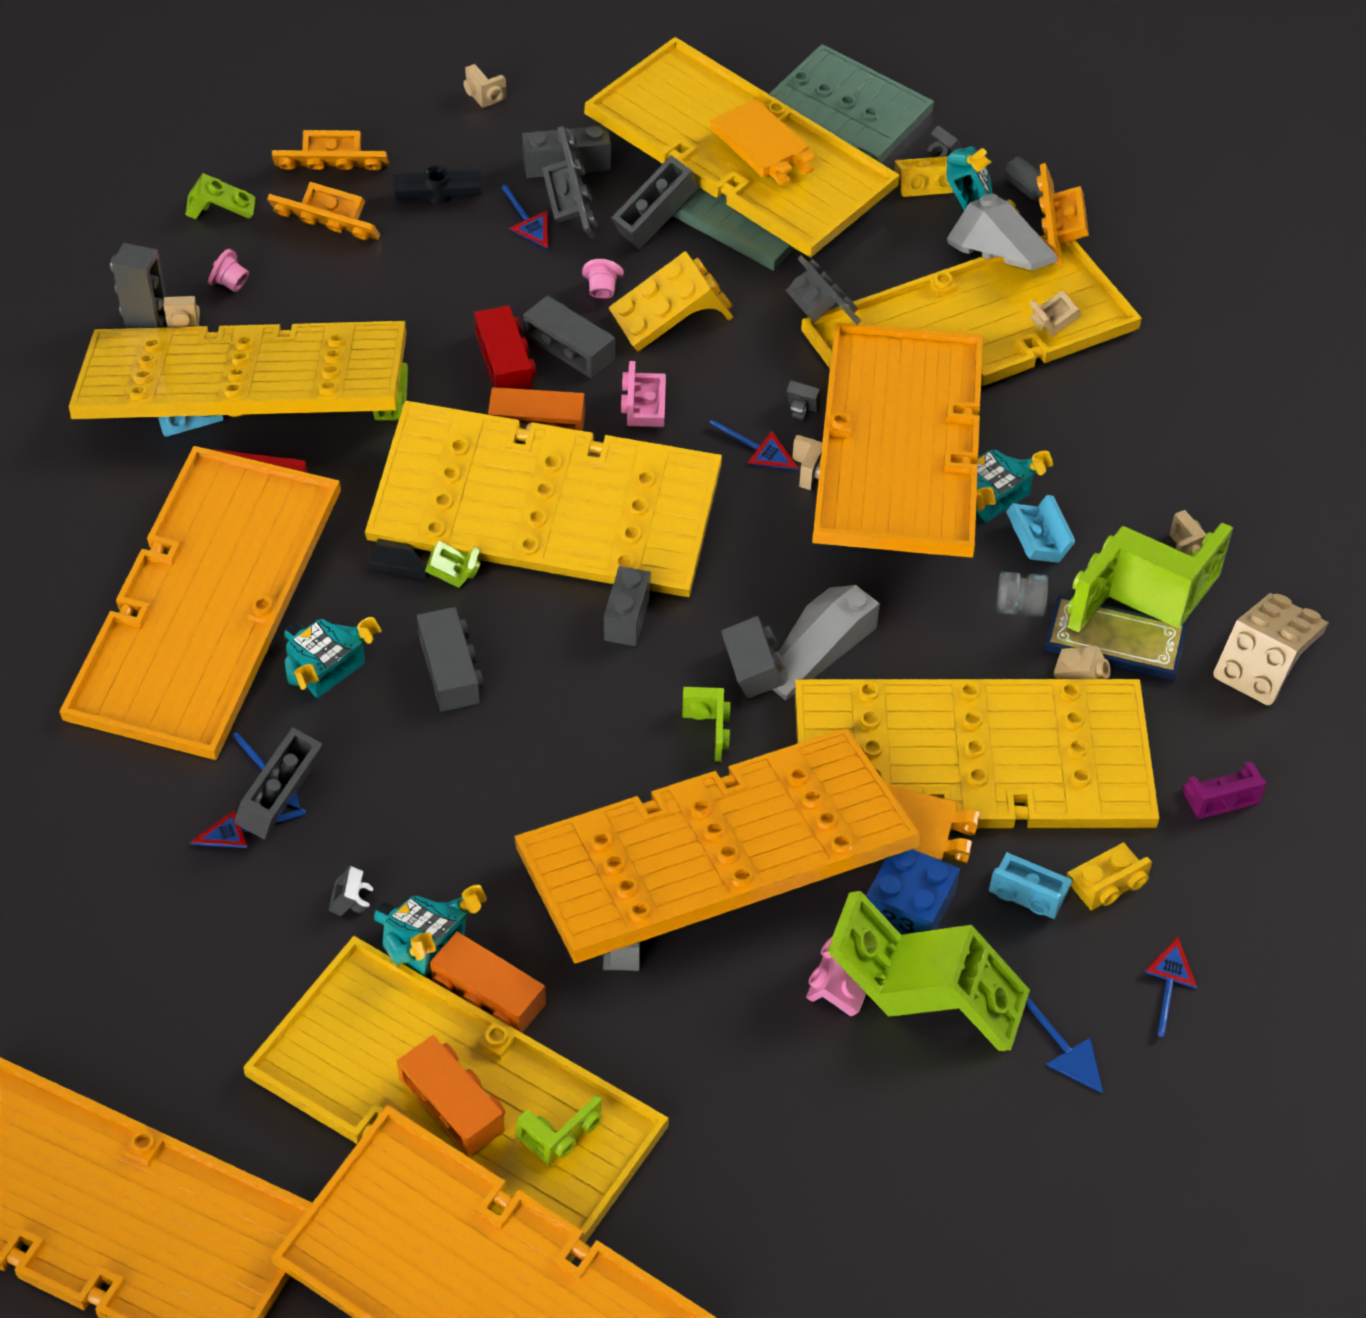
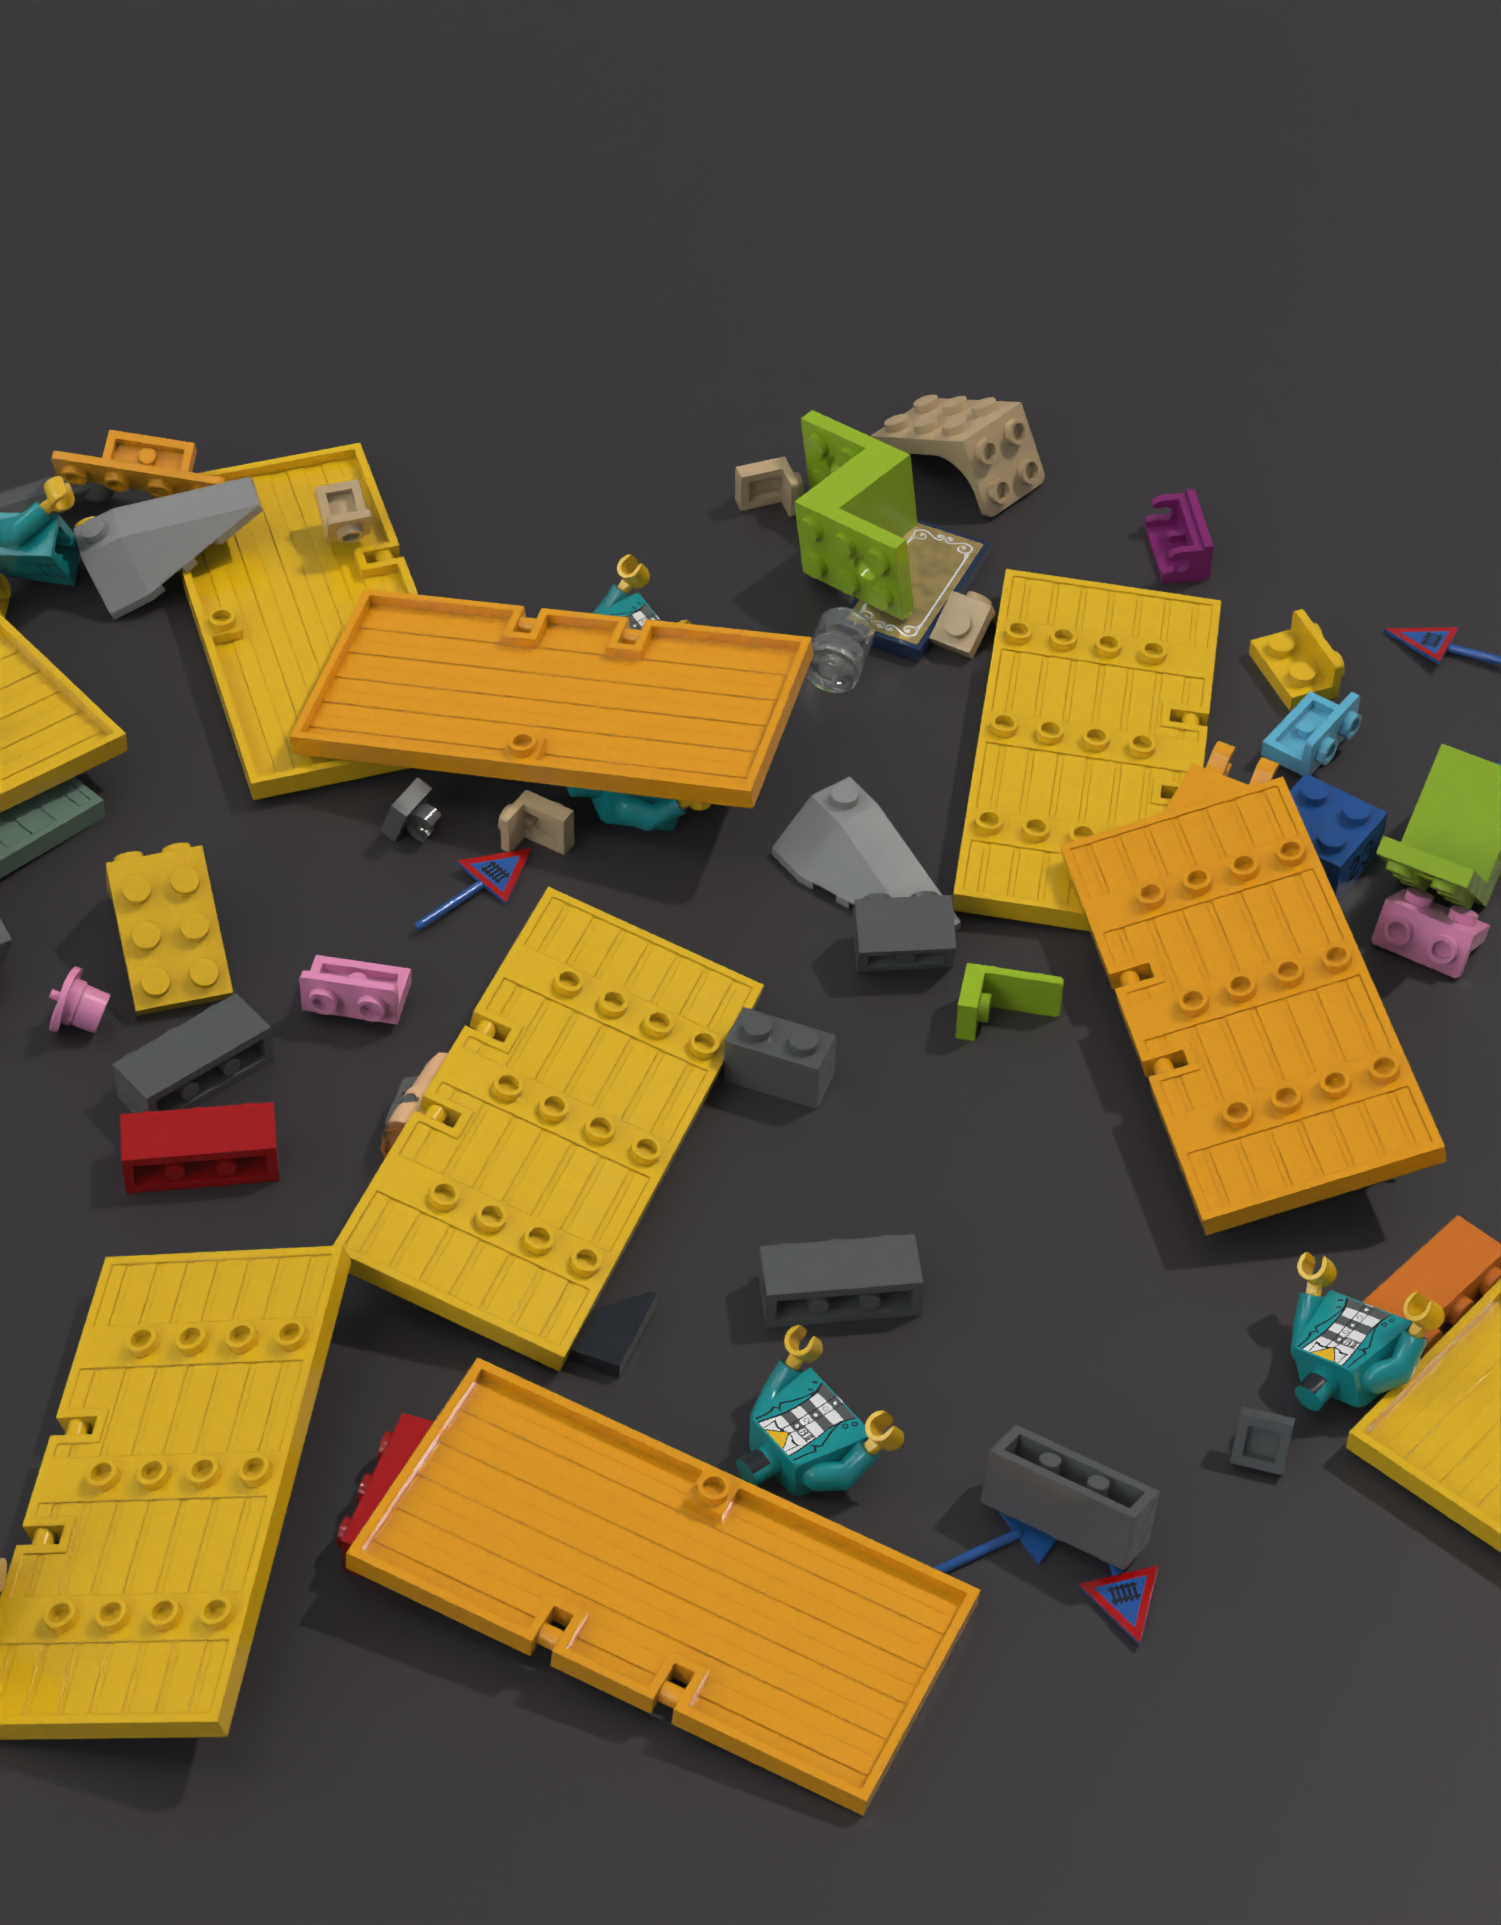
camera: 80 degrees left, 5 degrees down
lime bracket [425,541,480,588] -> none
orange brick [488,387,585,431] -> none
dark grey bracket [785,255,861,325] -> none
medium azure bracket [1006,495,1075,563] -> none

